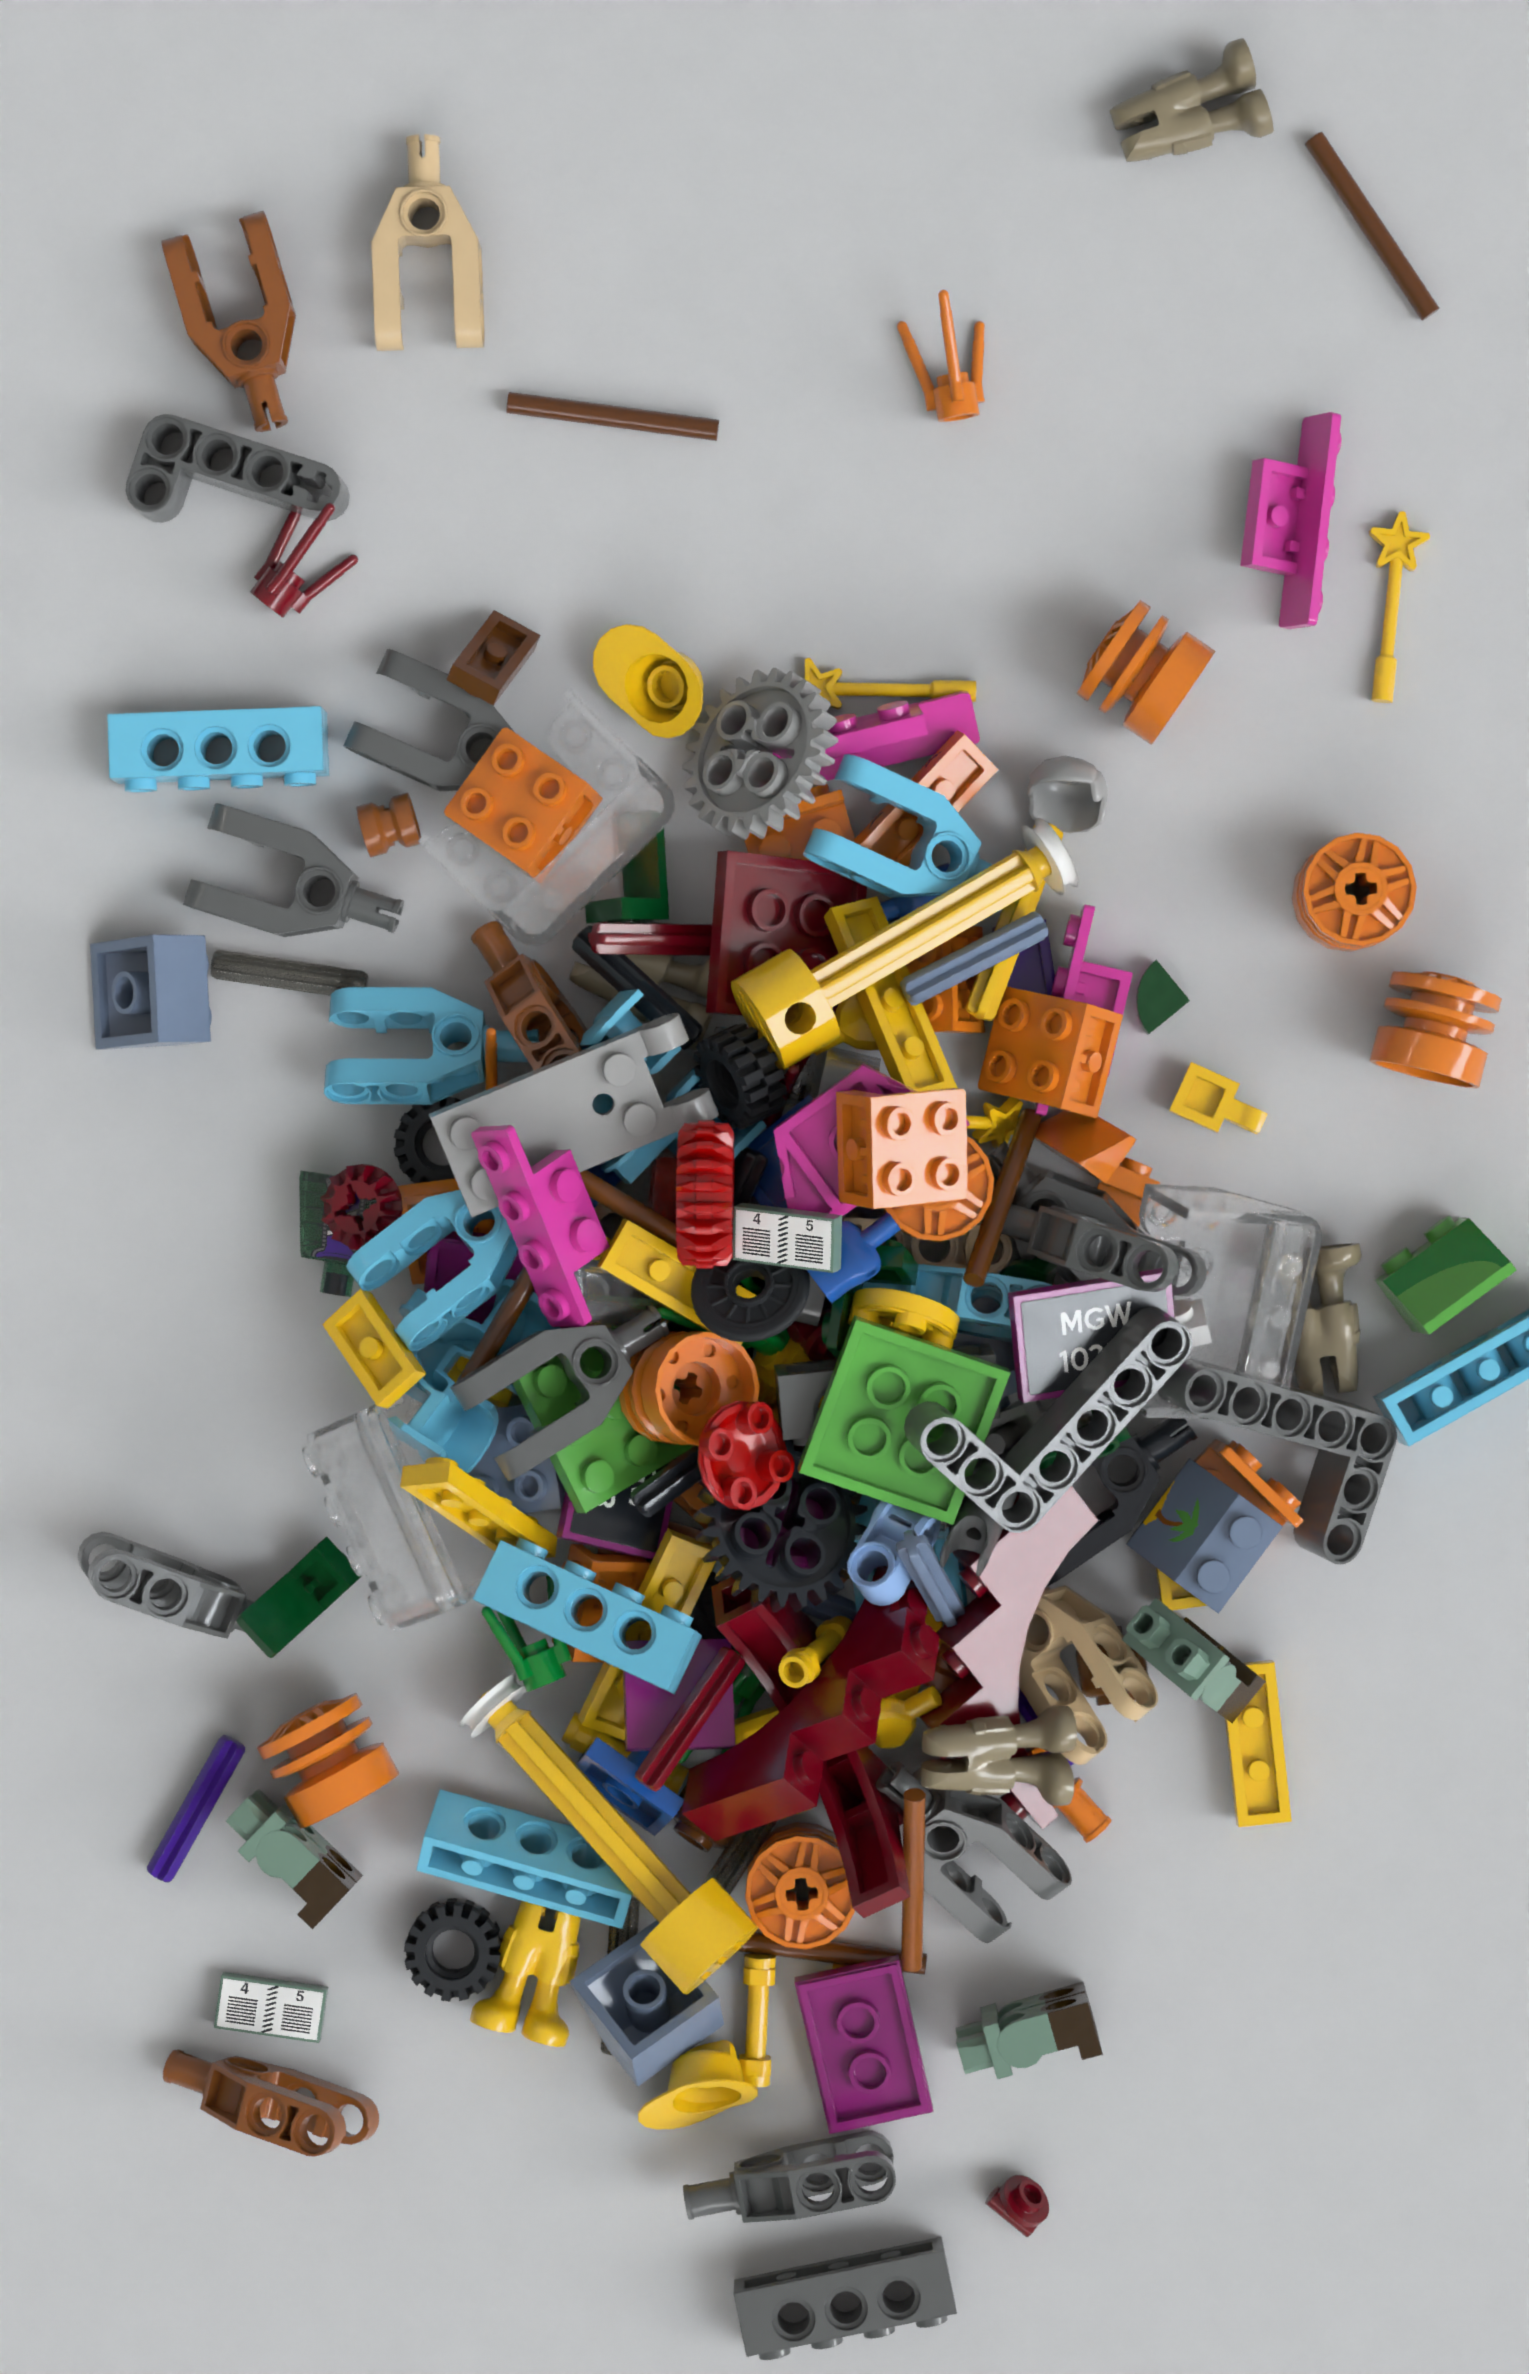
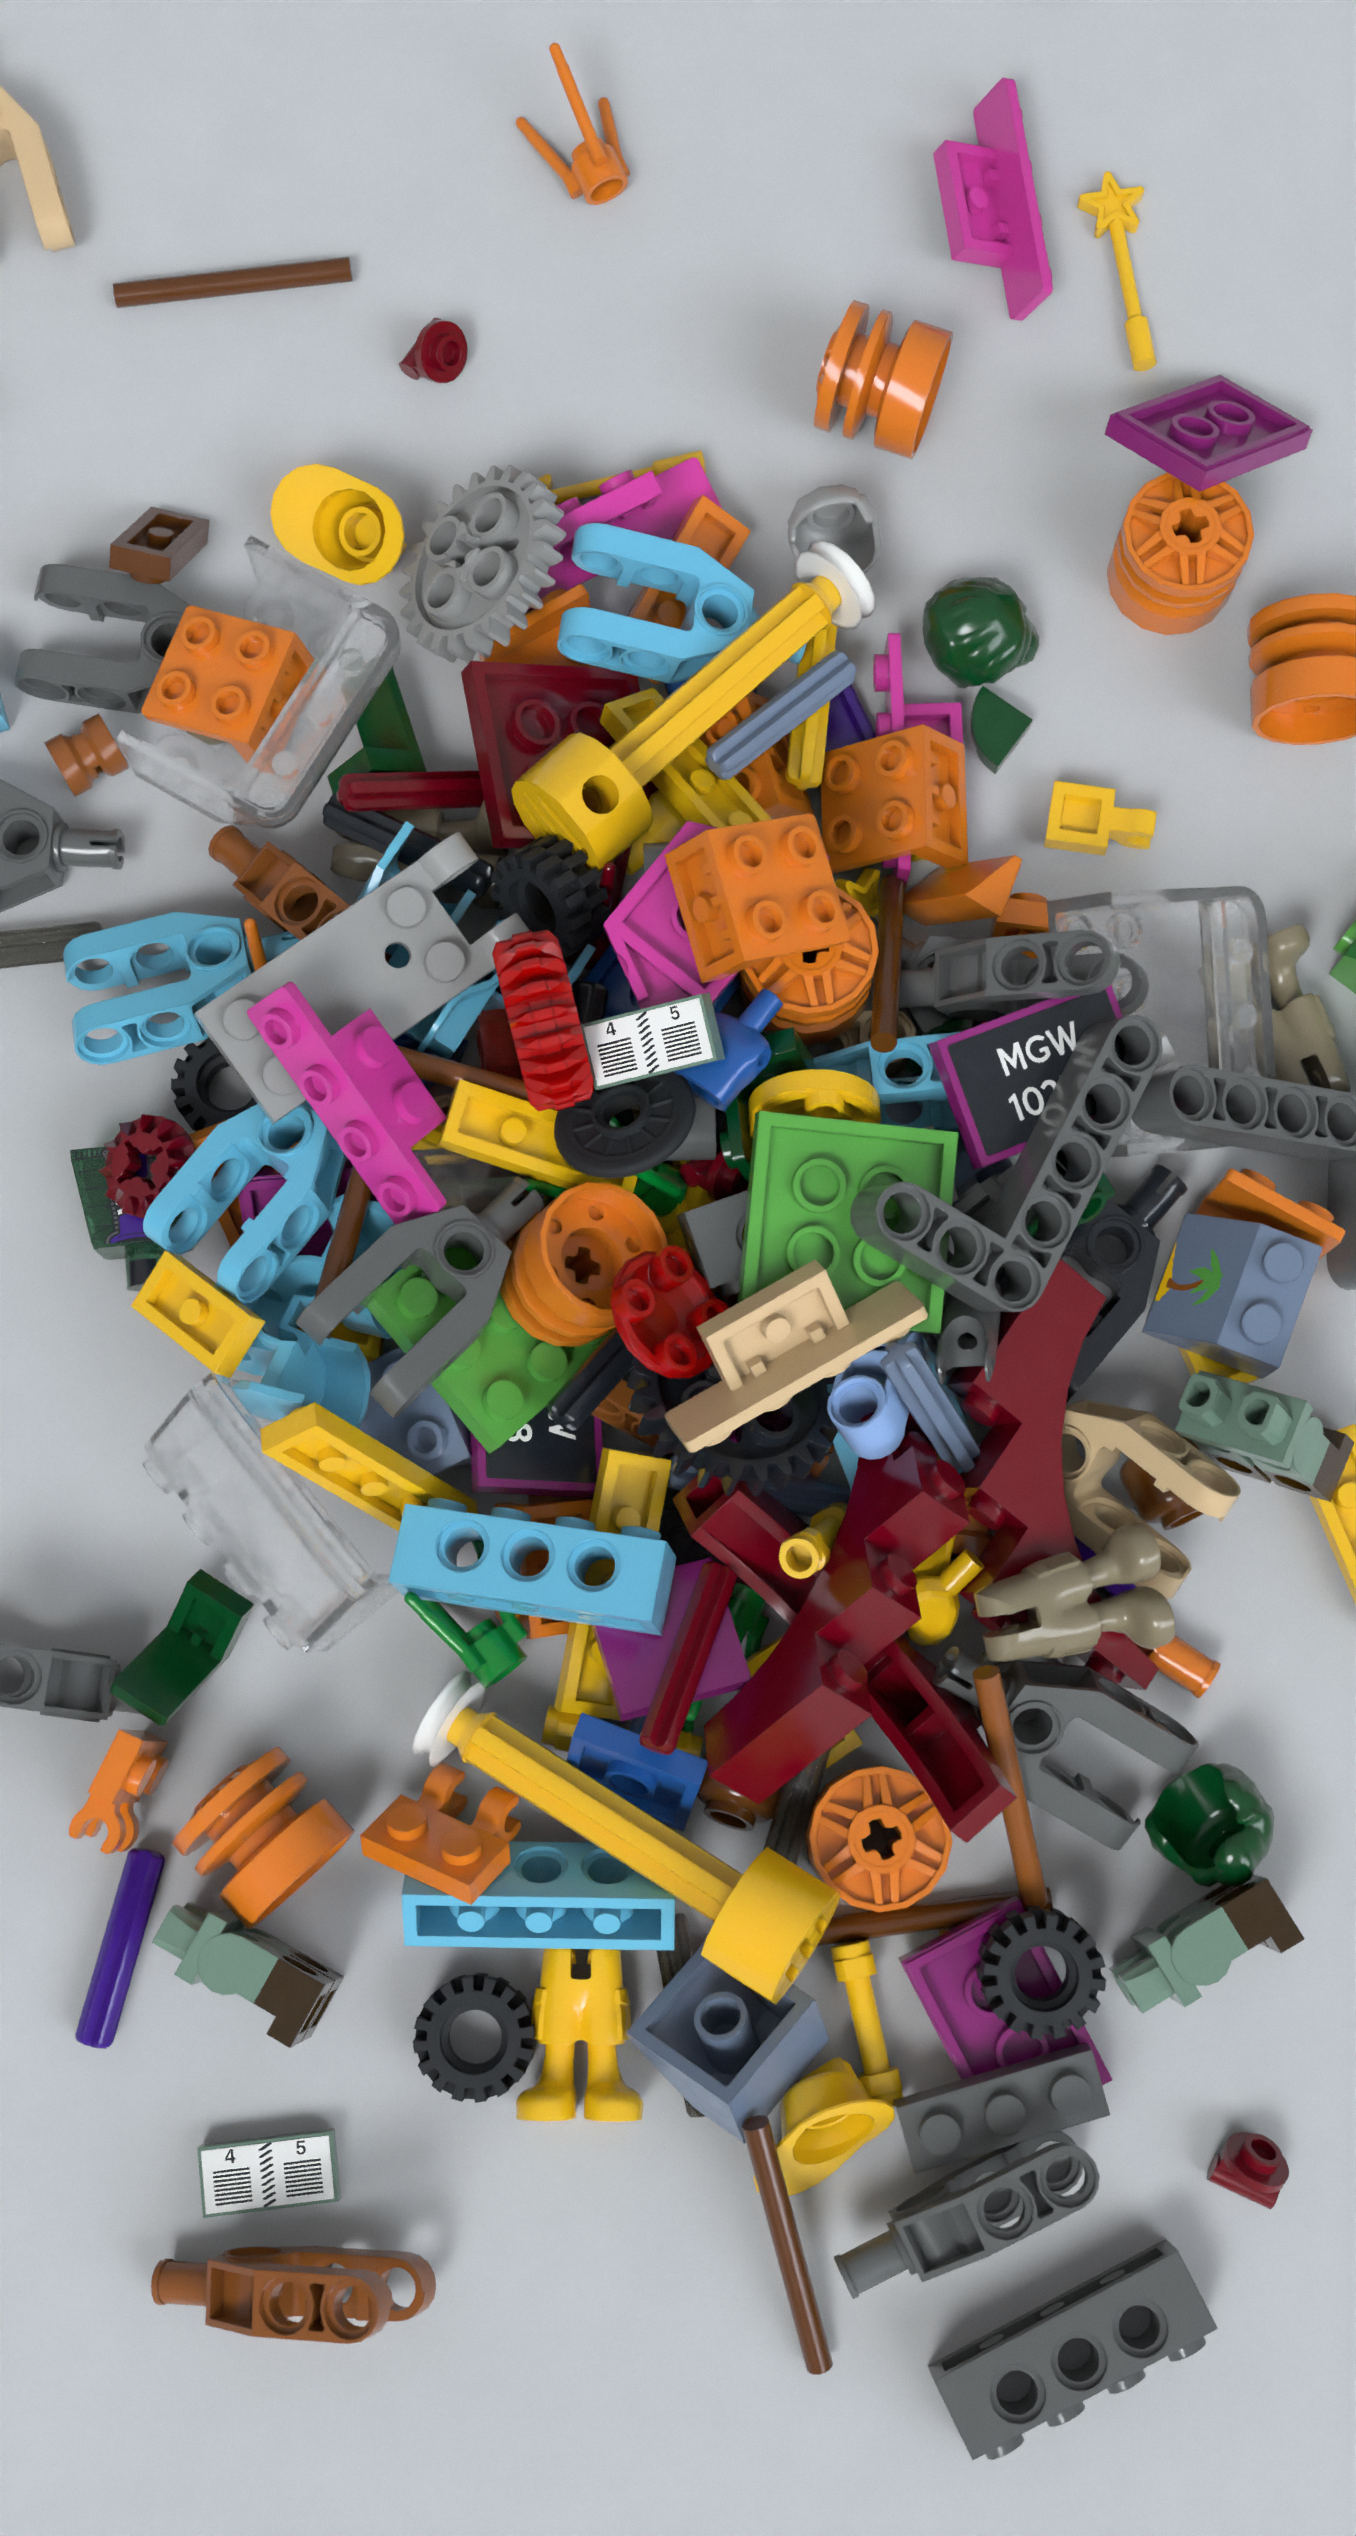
camera: 20 degrees left, 10 degrees down
none -> orange plate [69,1729,169,1854]
none -> orange plate [360,1763,521,1905]
none -> dark red plate [399,318,468,383]
none -> tan bracket [665,1259,928,1453]
none -> reddish brown bar [742,2115,833,2375]
none -> dark grey plate [893,2042,1110,2174]
none -> dark green hair [922,577,1039,688]
none -> black tyre [976,1905,1106,2040]
none -> magenta tile [1104,375,1313,492]
none -> dark green hair [1144,1763,1274,1887]

